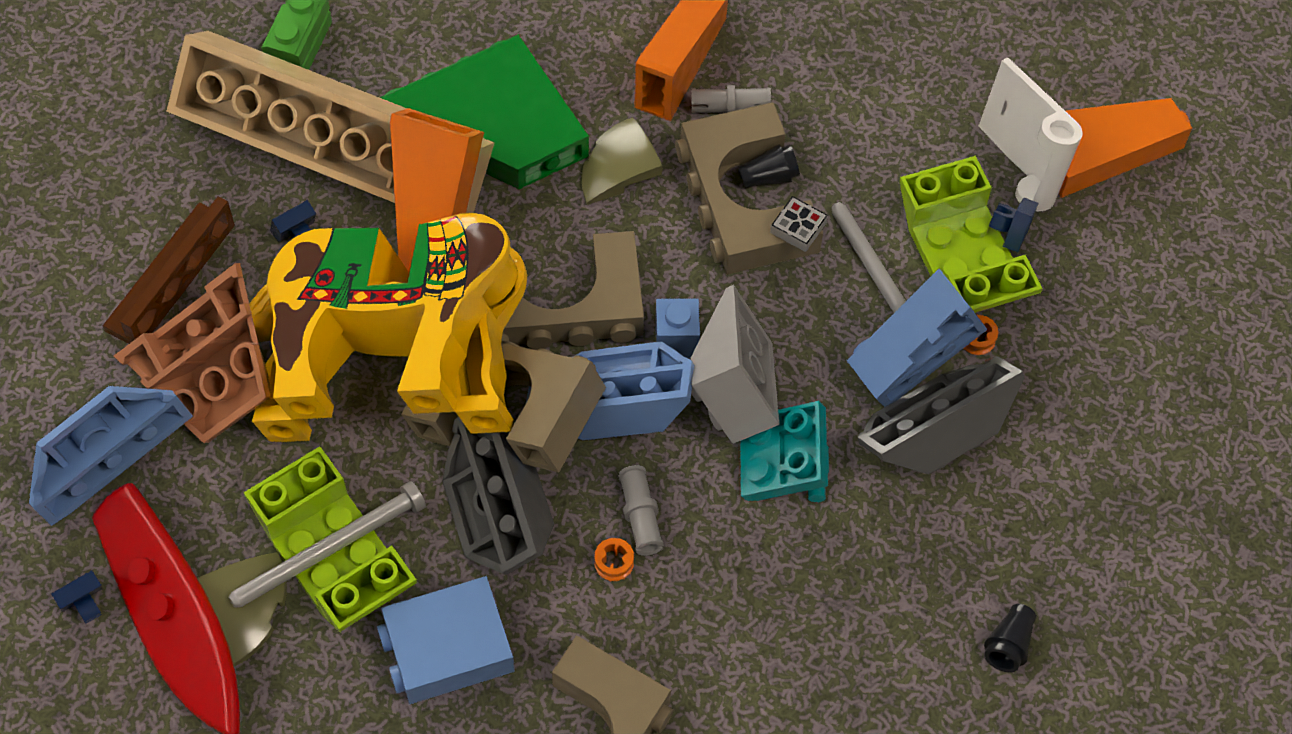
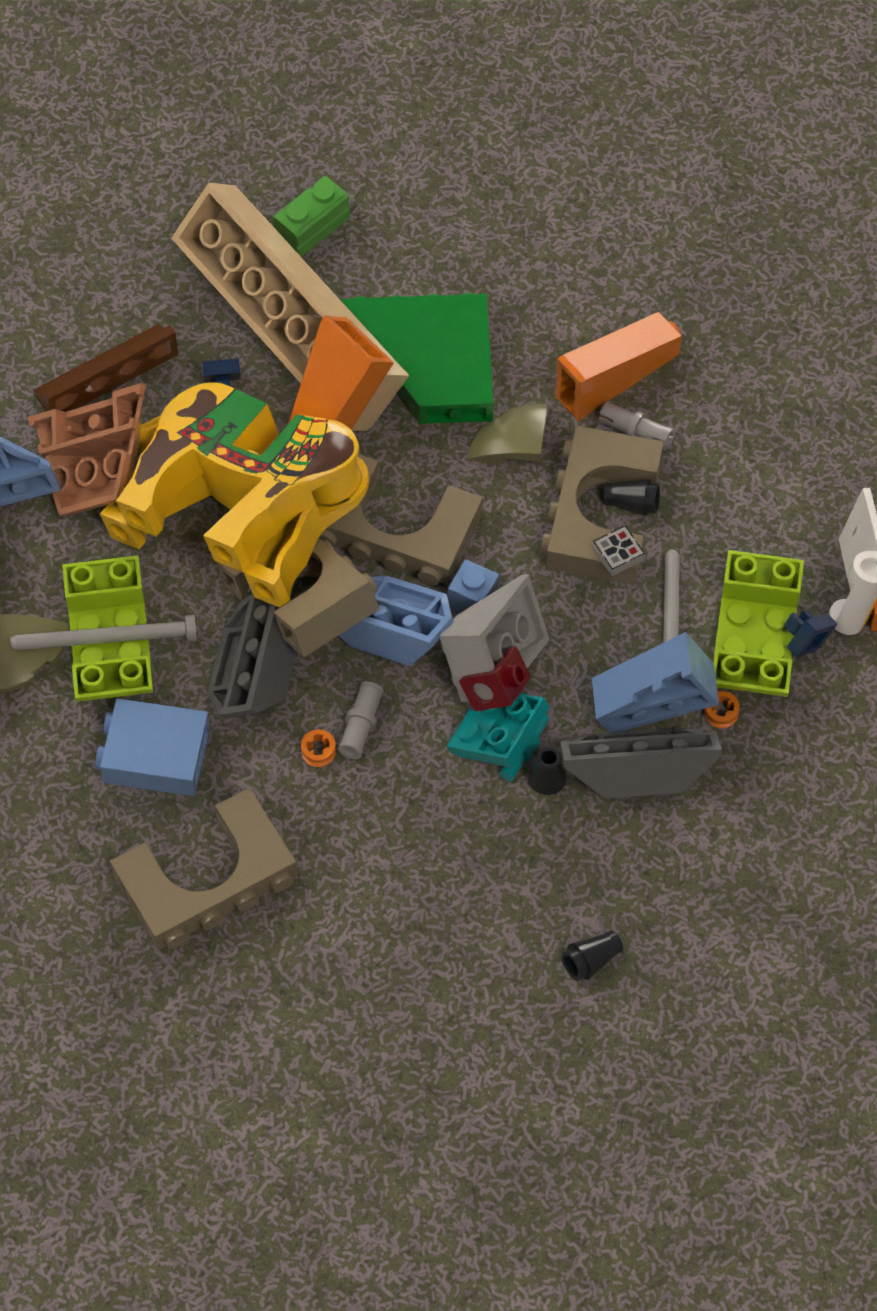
camera: 30 degrees right, 0 degrees up
none -> dark red bracket [459,646,530,711]
none -> black cone [528,747,567,795]

